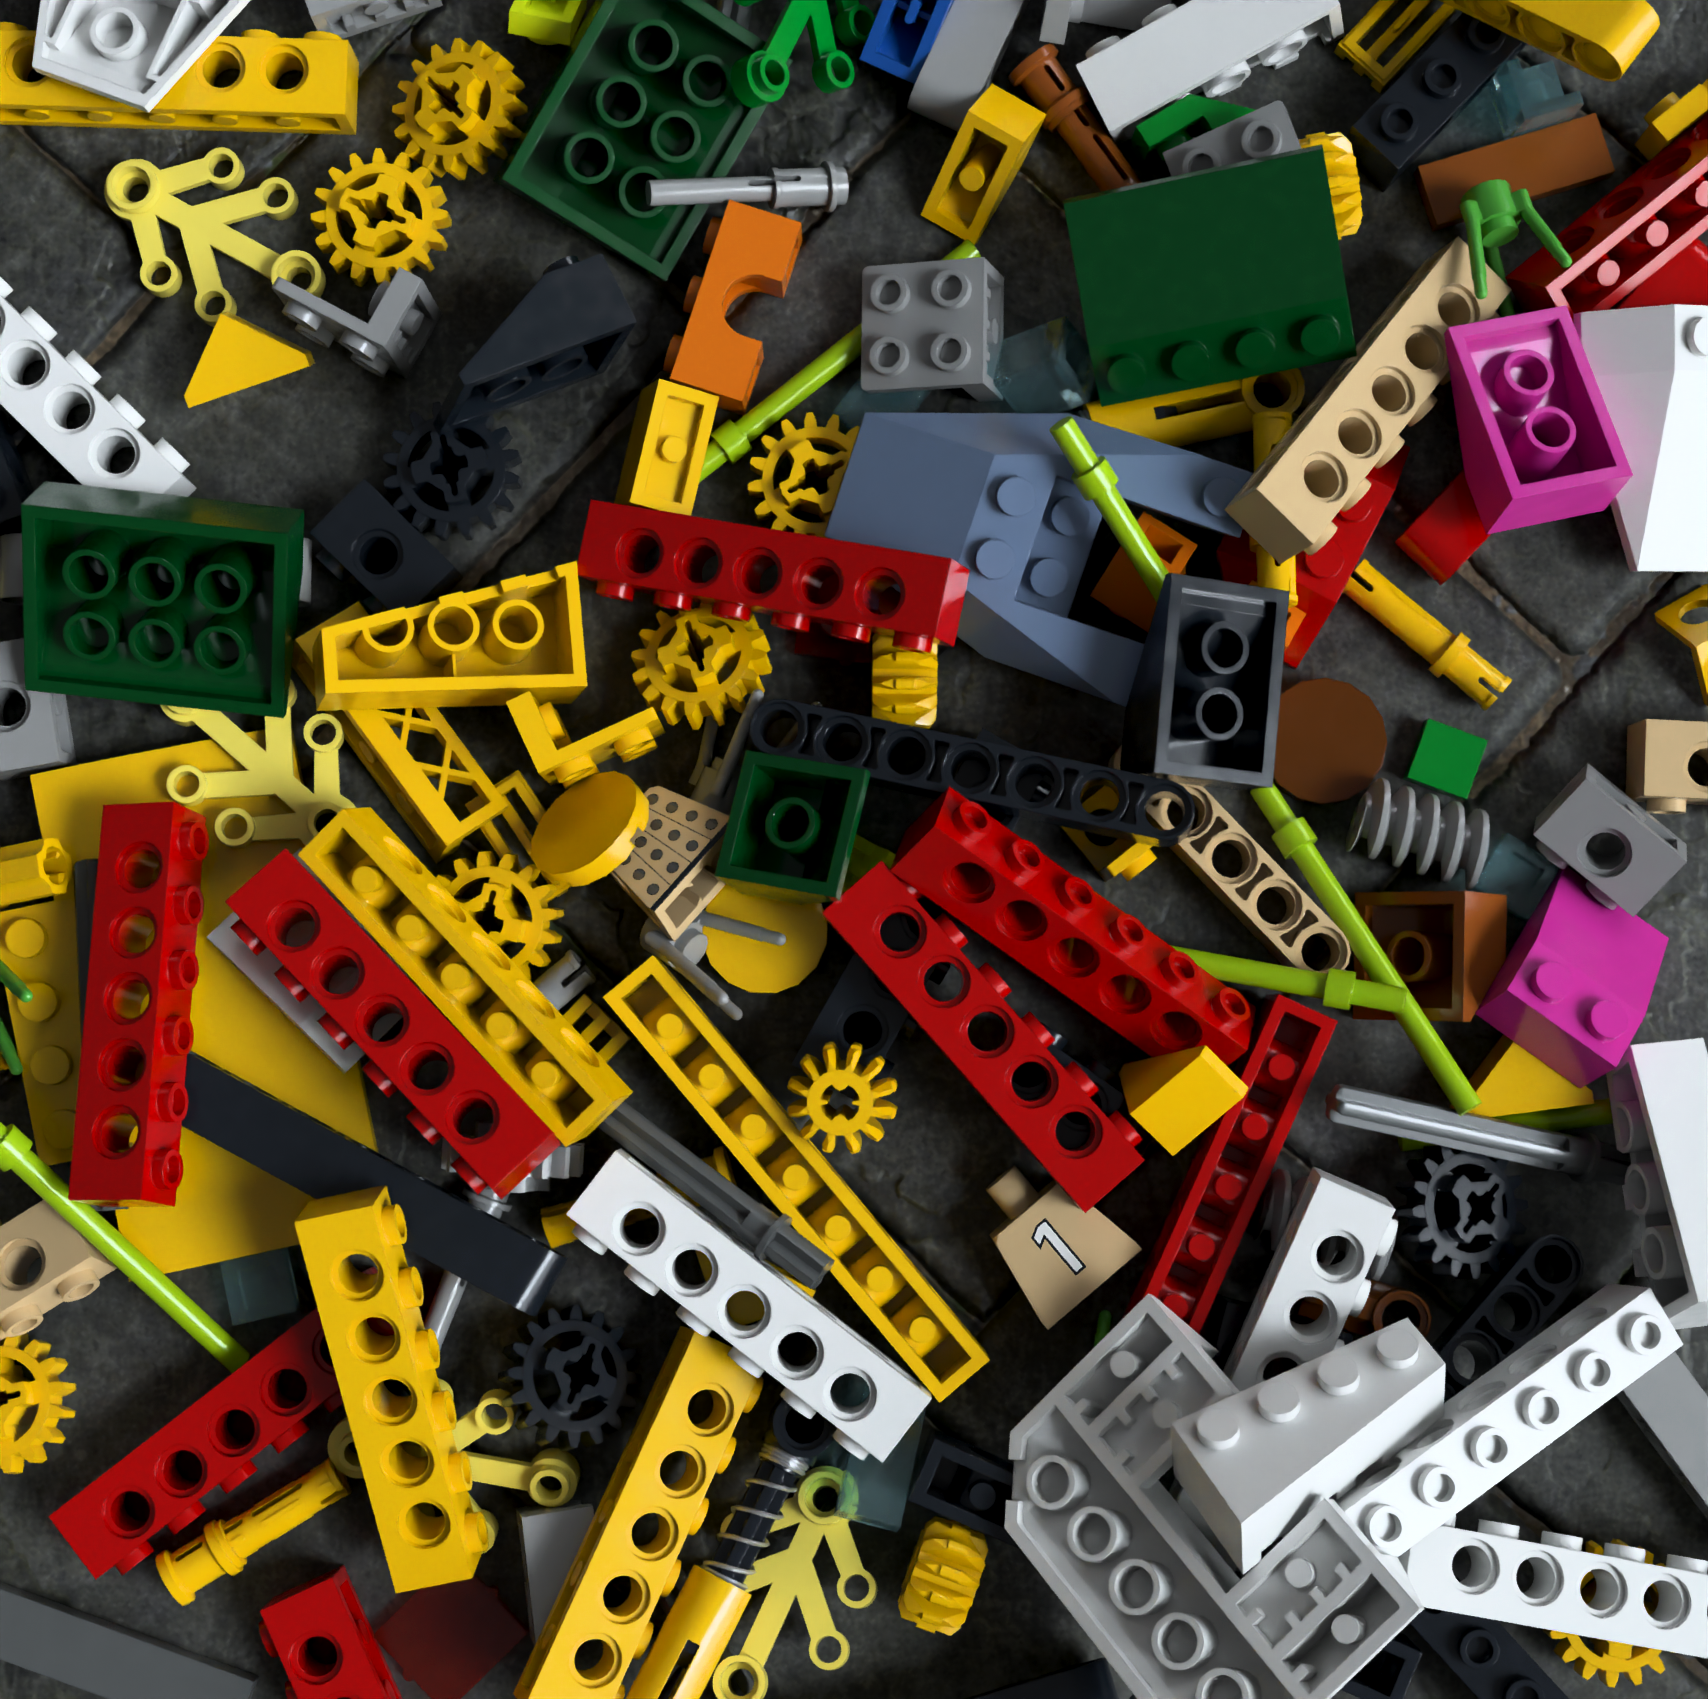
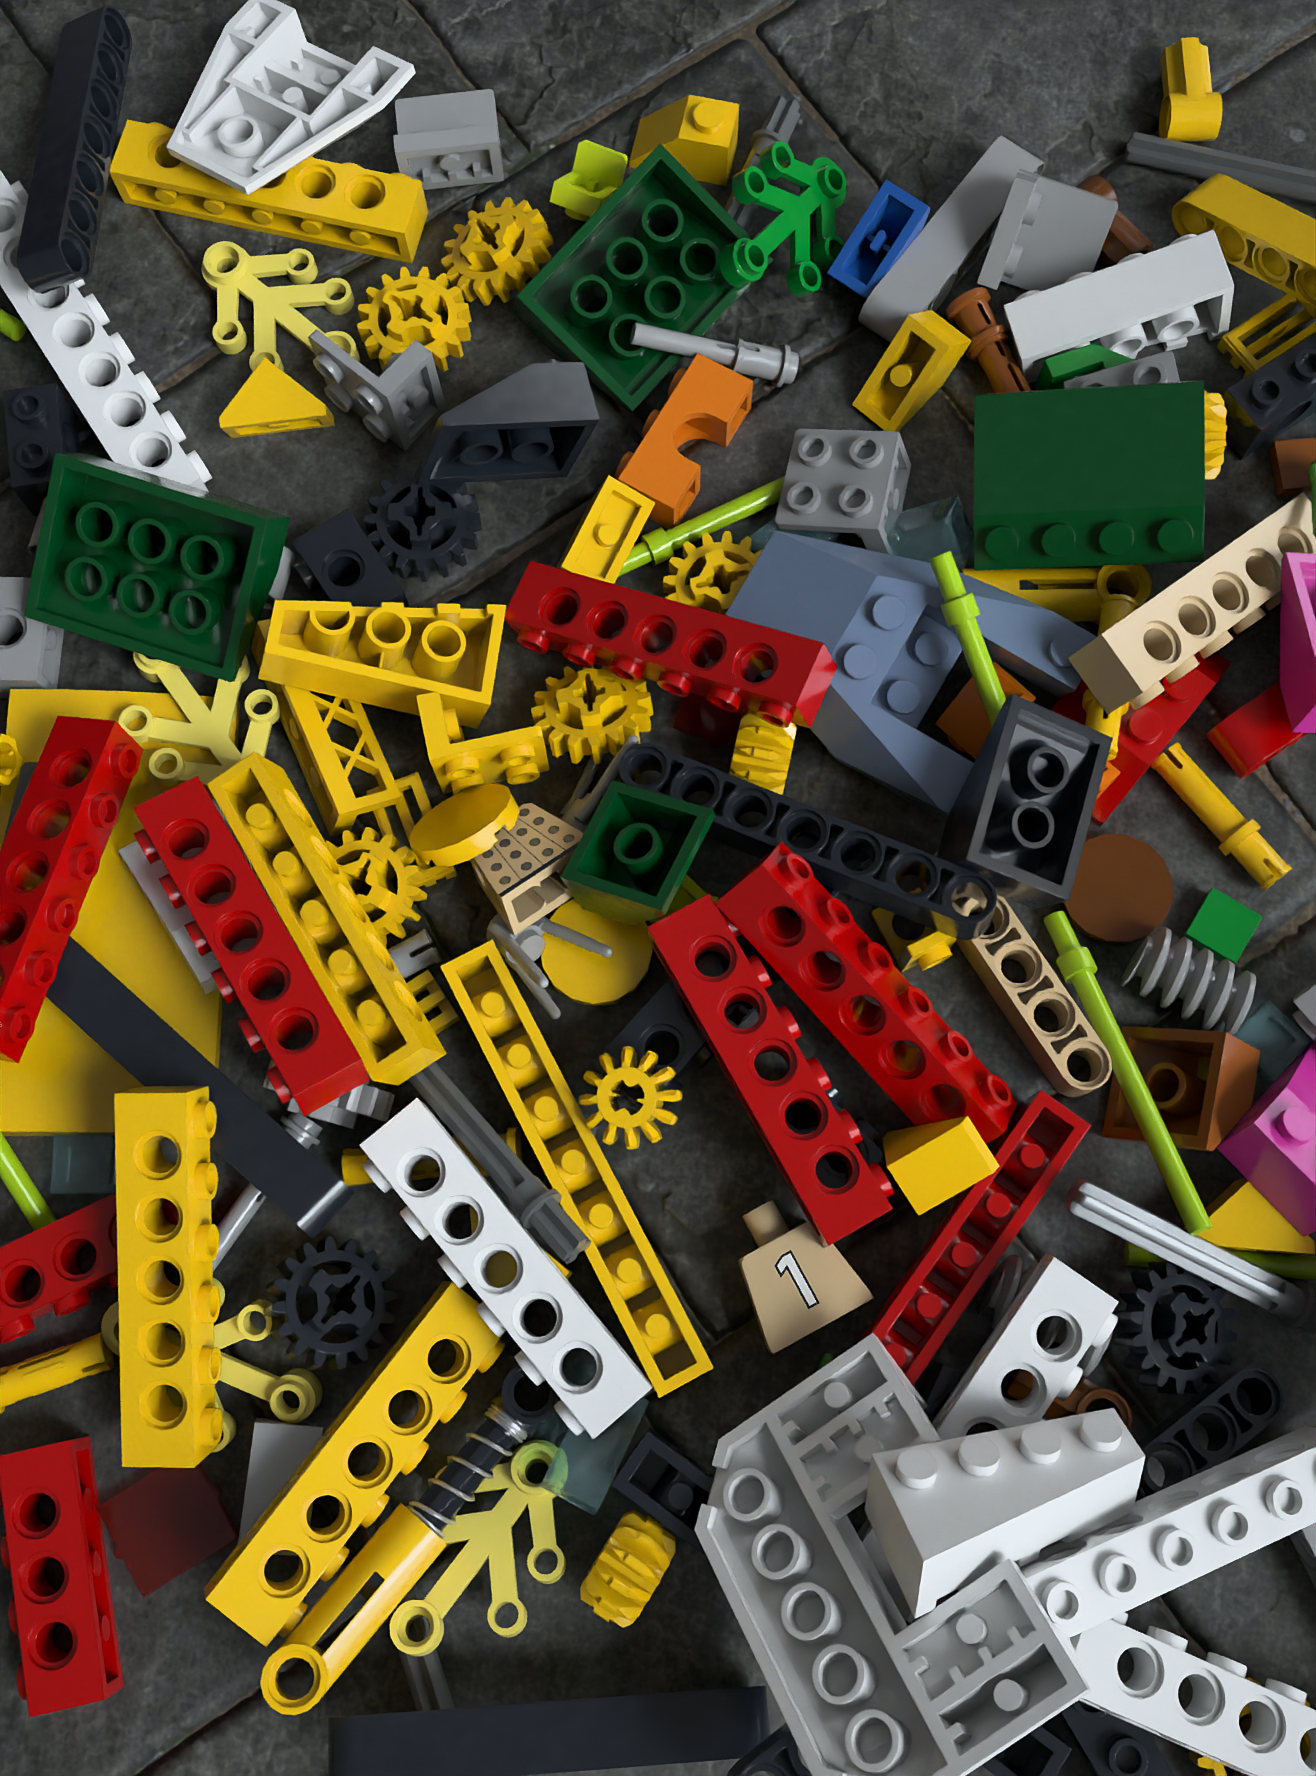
camera: 20 degrees right, 10 degrees down
lime bar [1170,945,1407,1014] -> none

